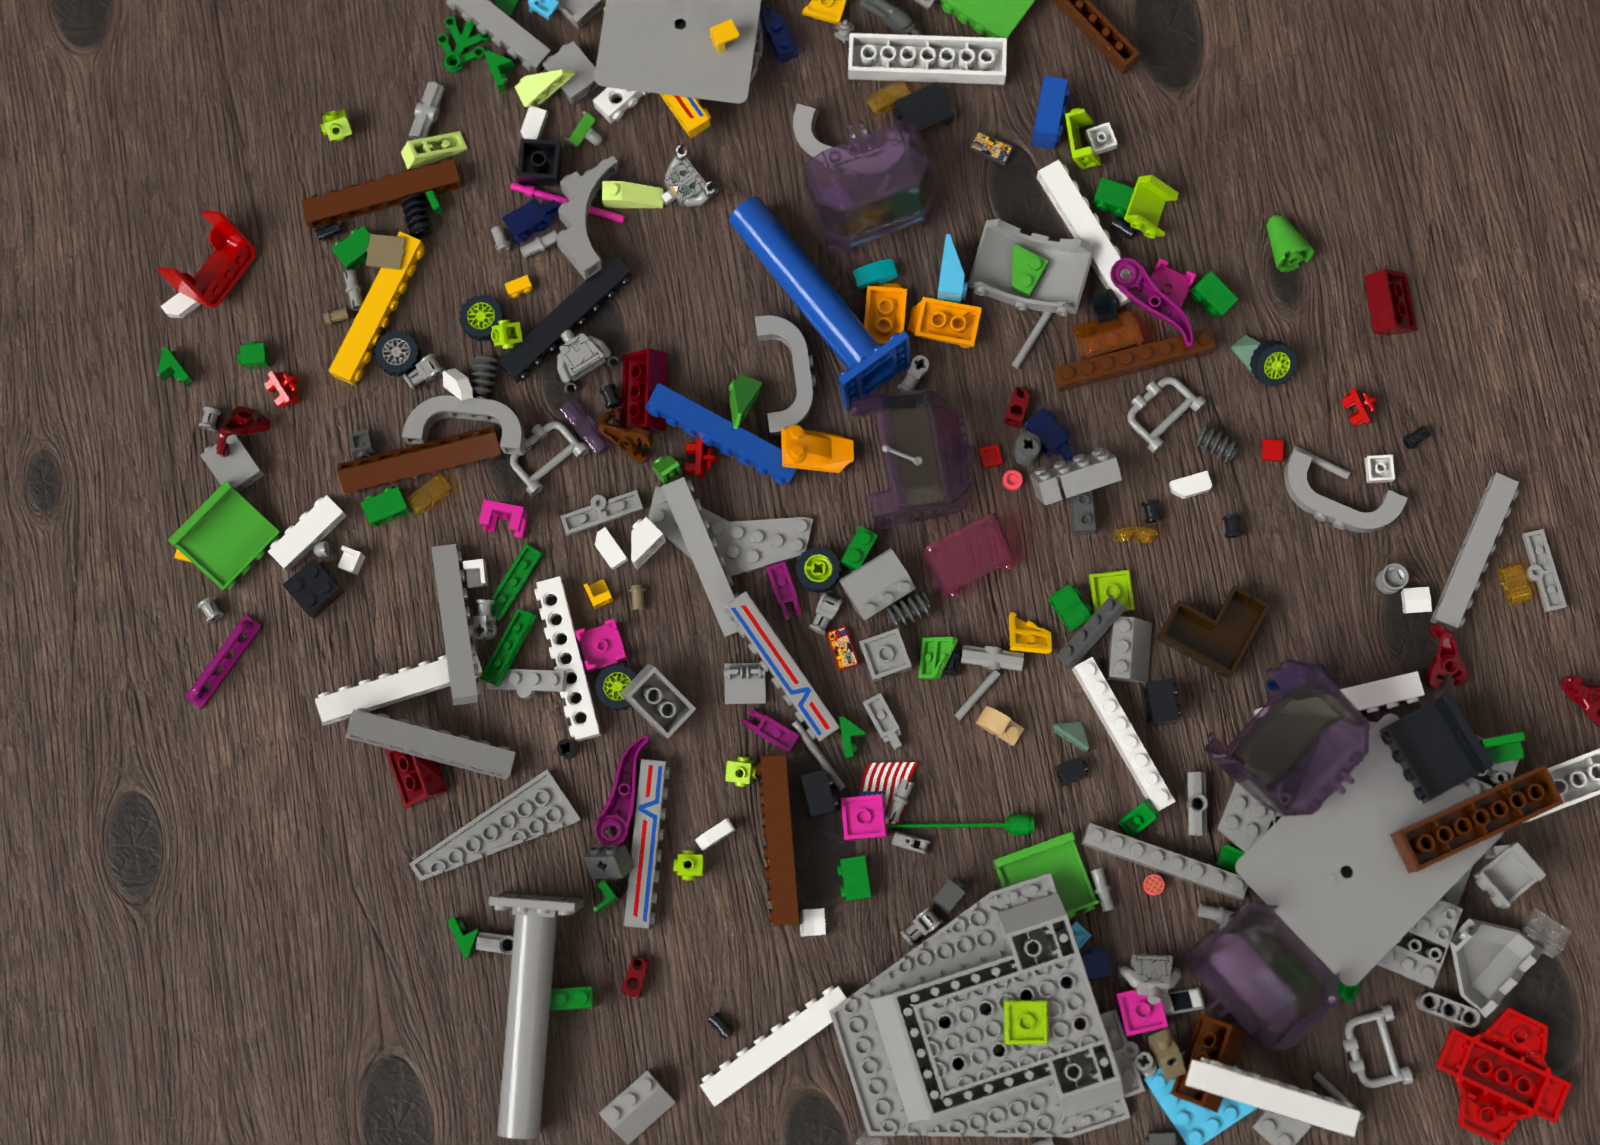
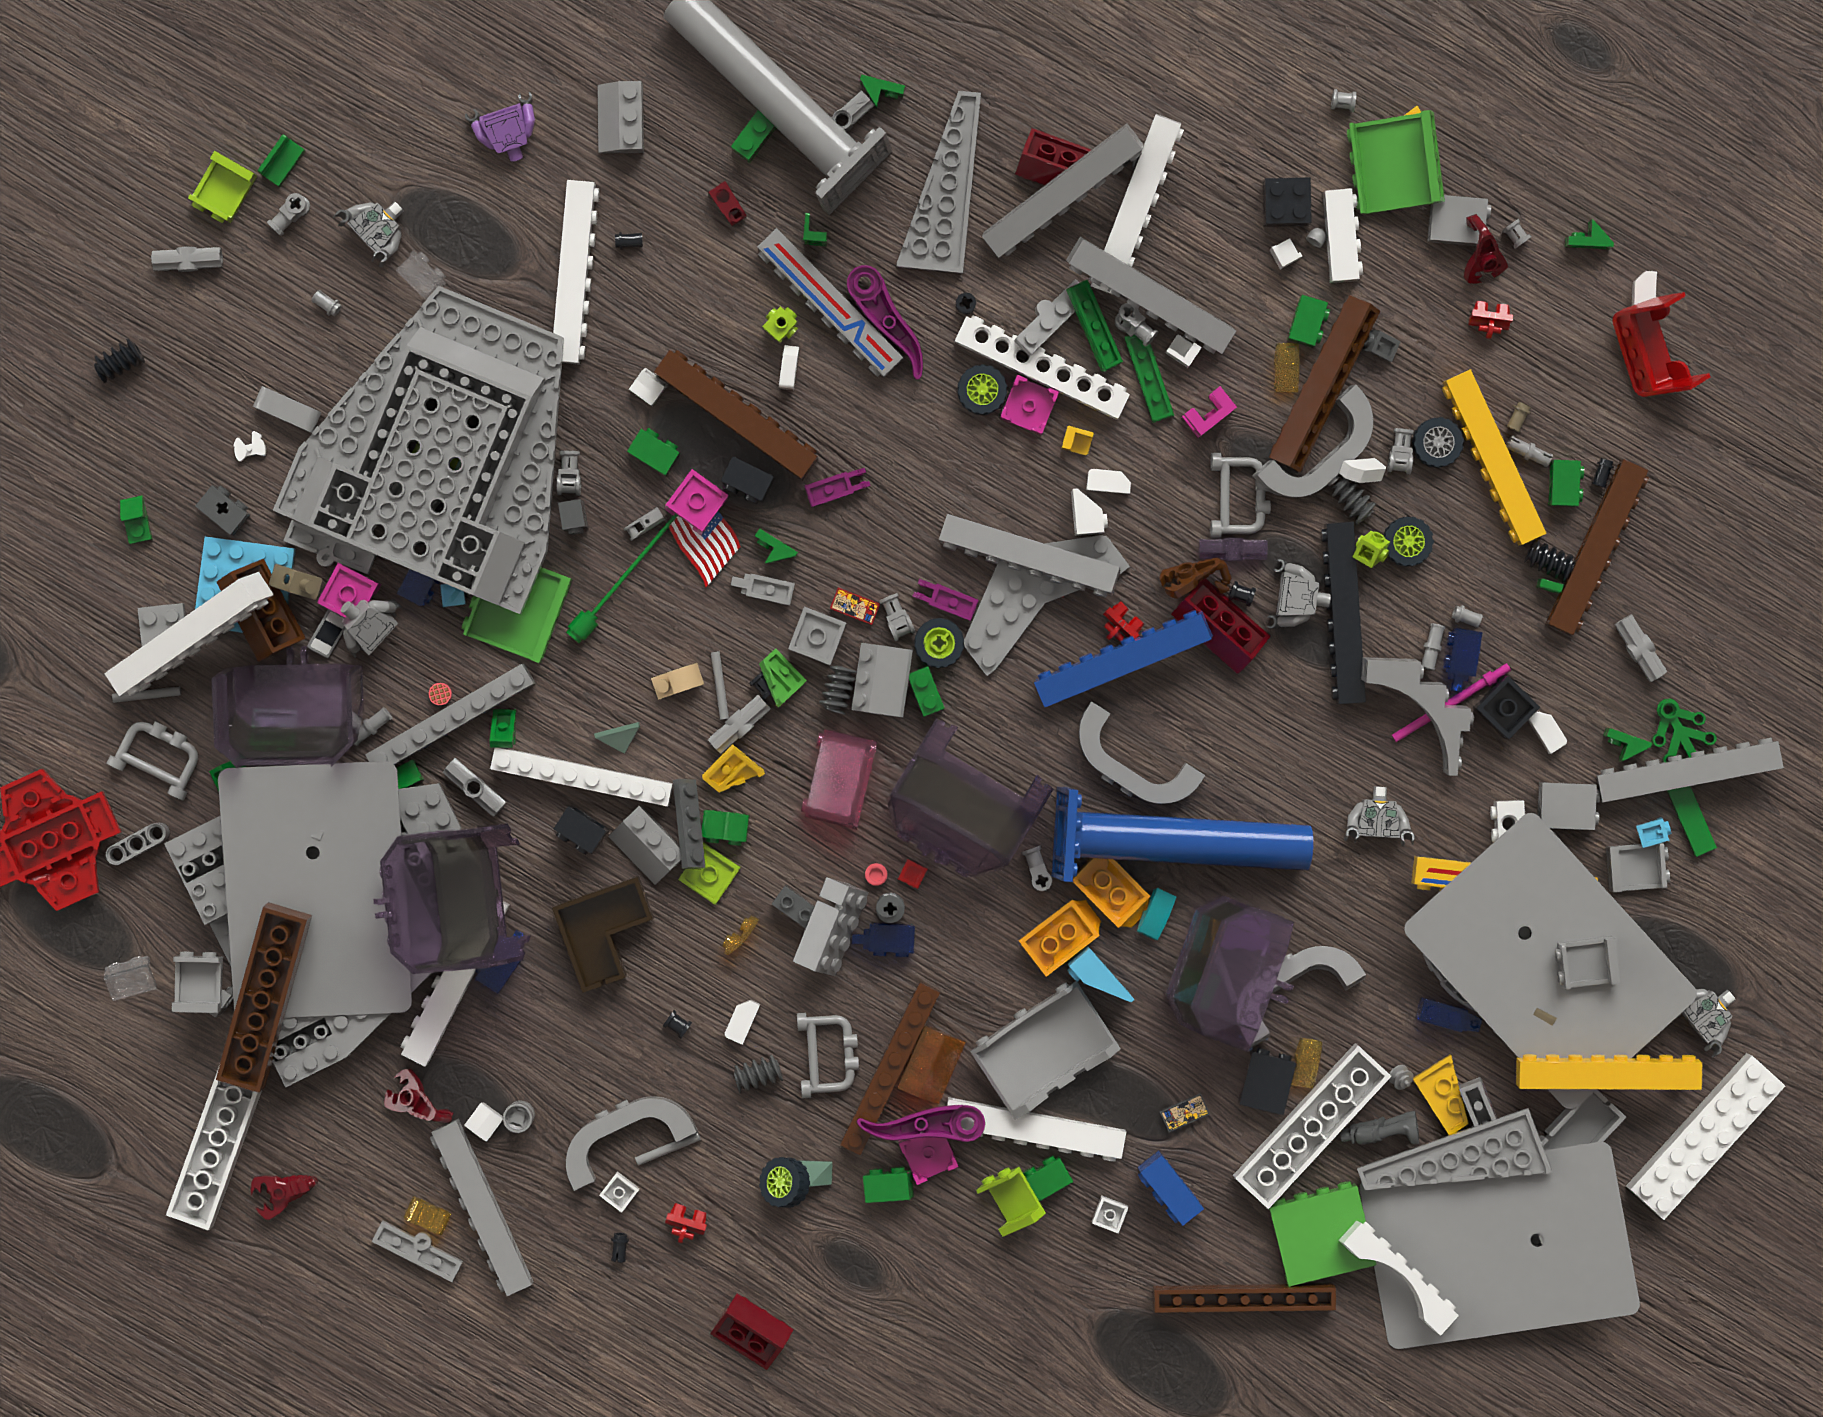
camera: 125 degrees right, 10 degrees up
magenta piece [185,615,262,709] -> none
green brick [237,341,270,370] -> none
lime brick [320,109,352,141] -> none
dark tan piece [366,234,405,270] -> none
yellowish green slope [401,131,467,169] -> none
yellow piece [504,275,533,298] -> none
yellowish green slope [515,69,575,108] -> none
light grey hinge [560,490,644,536] -> none
bright green piece [564,111,602,147] -> none
dark grey brick [583,844,634,879] -> none
yellowish green slope [602,181,664,208] -> none
light grey brick [619,664,696,739] -> none
dark tan pin [629,585,645,611] -> none
bright green slope [652,455,683,485] -> none
yellow panel [710,19,739,53] -> none
light grey brick [724,591,840,742] -> none
light grey hinge [724,663,766,704] -> none
lime brick [725,756,758,787] -> none
bright green slope [729,373,762,429] -> none
light orange slope [781,425,854,473] -> none
light grey bar [791,720,846,791] -> none
light grey hinge [882,444,922,466] -> none
light grey pin [886,779,914,822] -> none
dark red leg [1003,387,1031,429] -> none
lime tile [1004,1000,1048,1045] -> none
light grey bar [1011,312,1052,369] -> none
bright green wing [1012,244,1048,297] -> none
black brick [1055,757,1089,787] -> none
lime panel [1065,108,1101,170] -> none
light grey pin [1090,868,1115,912] -> none
black panel [1092,288,1118,323] -> none
black pin [1110,217,1137,239] -> none
light grey bush [1135,1052,1158,1077] -> none
black bush [1141,499,1163,524] -> none
red tile [1261,439,1283,462] -> none
bright green cone [1266,215,1314,272] -> none
black panel [1380,692,1494,804] -> none
light grey panel [1450,918,1543,1018] -> none
green panel [1479,732,1525,764] -> none

